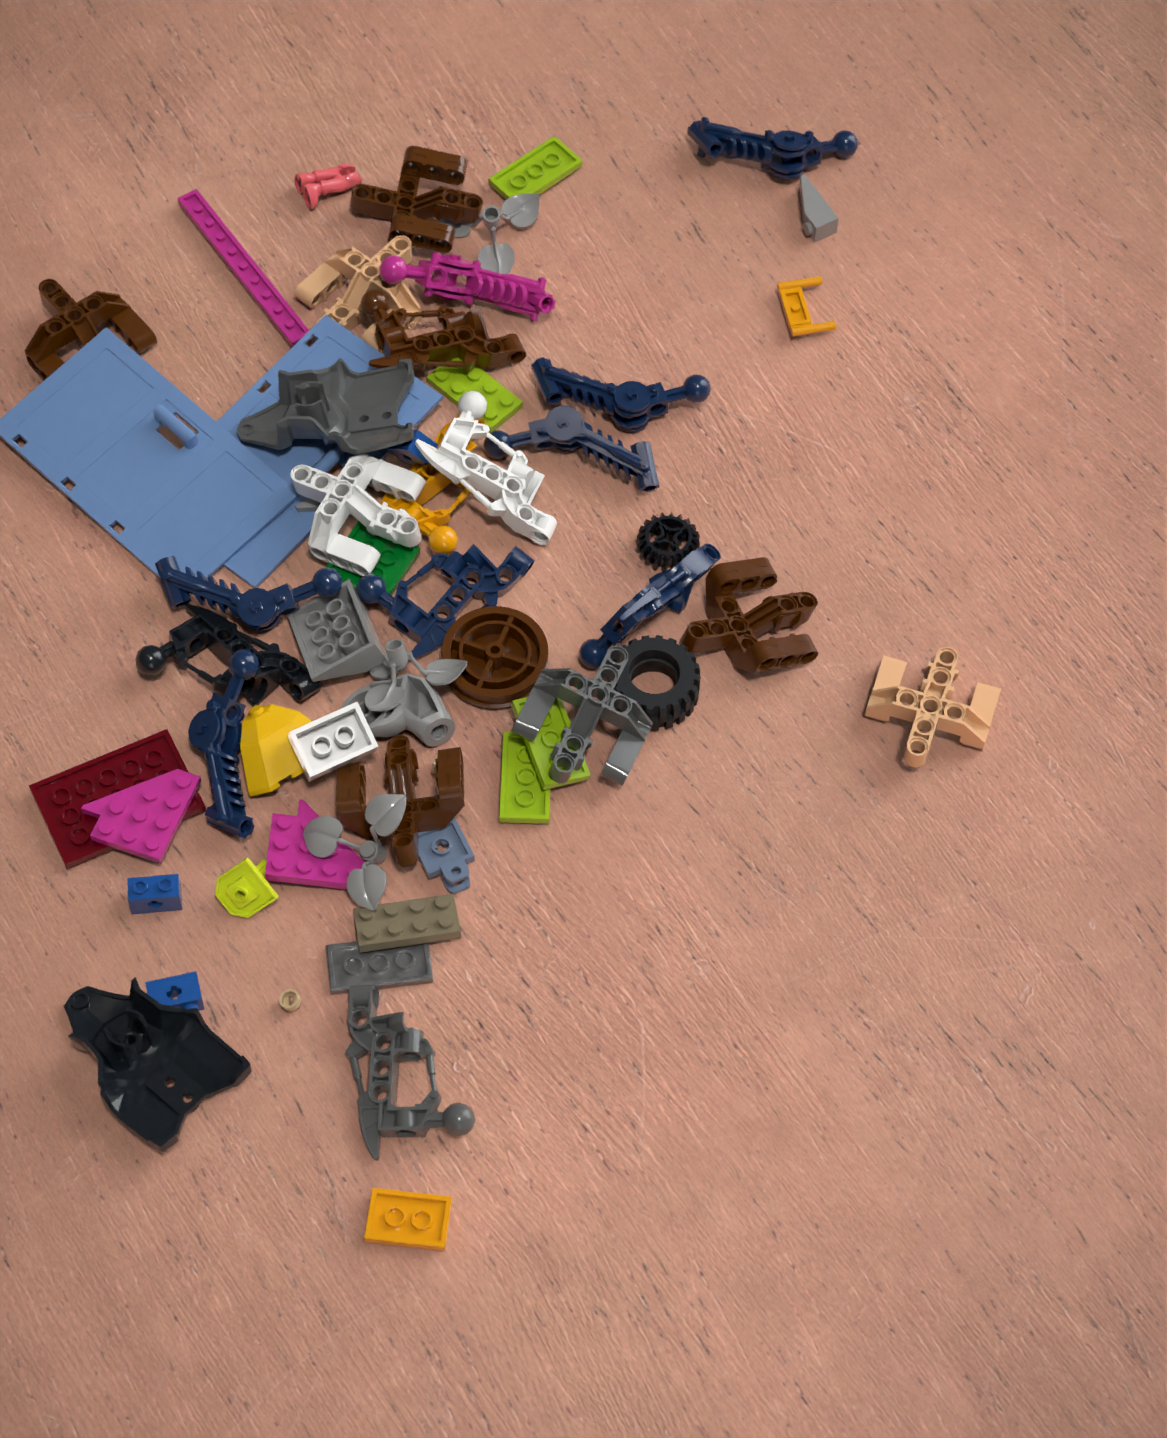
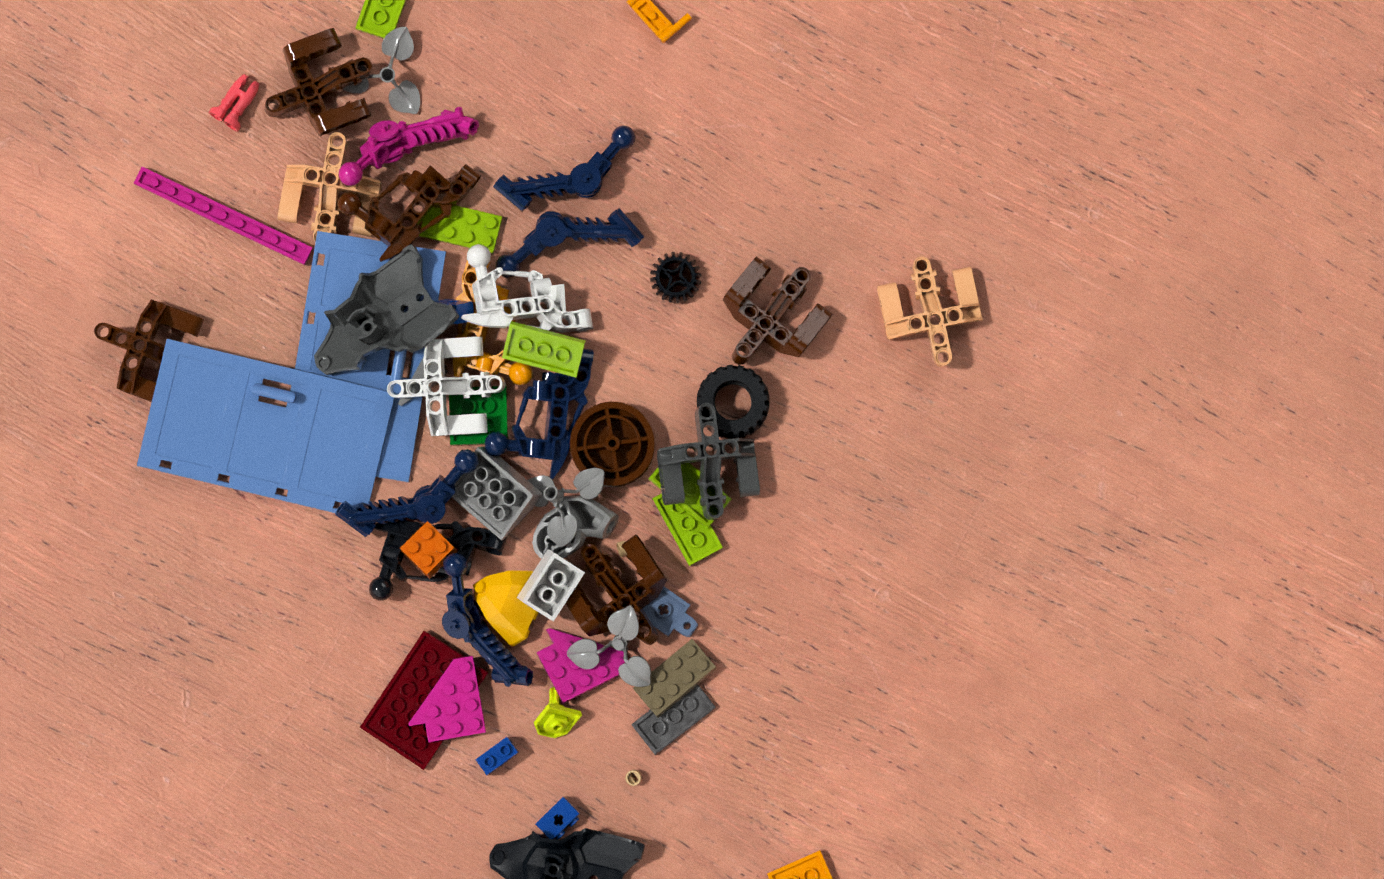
camera: 25 degrees left, 25 degrees up
dark grey piece [346,985,475,1160] -> none
dark blue piece [579,543,721,669] -> none
none -> orange brick [400,521,457,579]
none -> lime plate [502,321,586,377]

